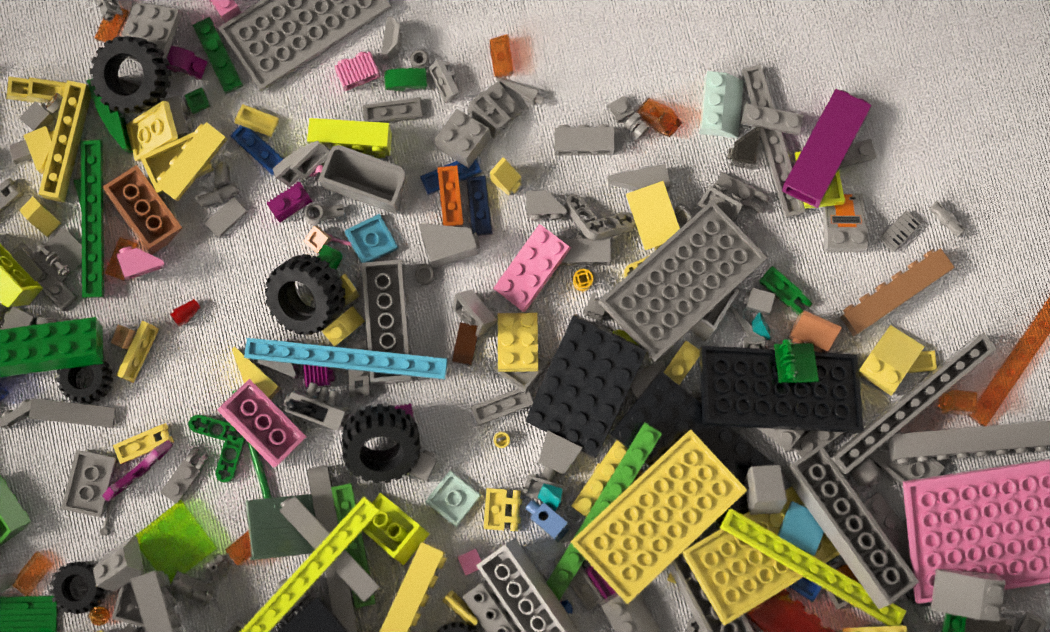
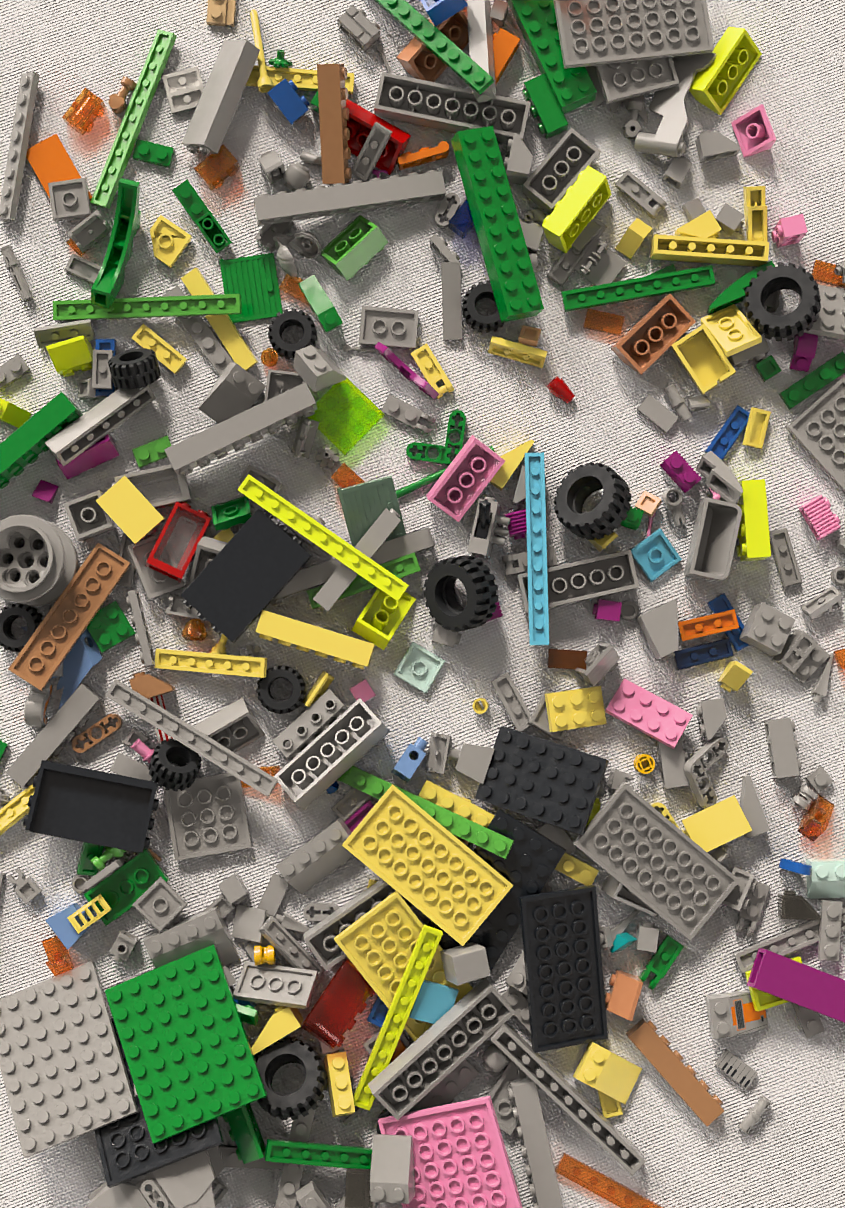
camera: 85 degrees right, 5 degrees up
light grey tile [45,93,63,113] -> none
bright pink slope [117,246,164,280] -> none
light yellow brick [156,122,228,201] -> none
light yellow slope [322,306,365,347] -> none
green slope [384,68,427,91] -> none
light yellow plate [484,488,522,531] -> none
teal slope [538,483,563,511] -> none
green hinge [774,339,819,383] -> none
clear orange brick [939,390,978,416] -> none
none -> slope [298,275,343,334]
none -> magenta brick [592,599,622,622]
none -> bright pink brick [771,214,808,248]
none -> blue beam [779,858,812,876]

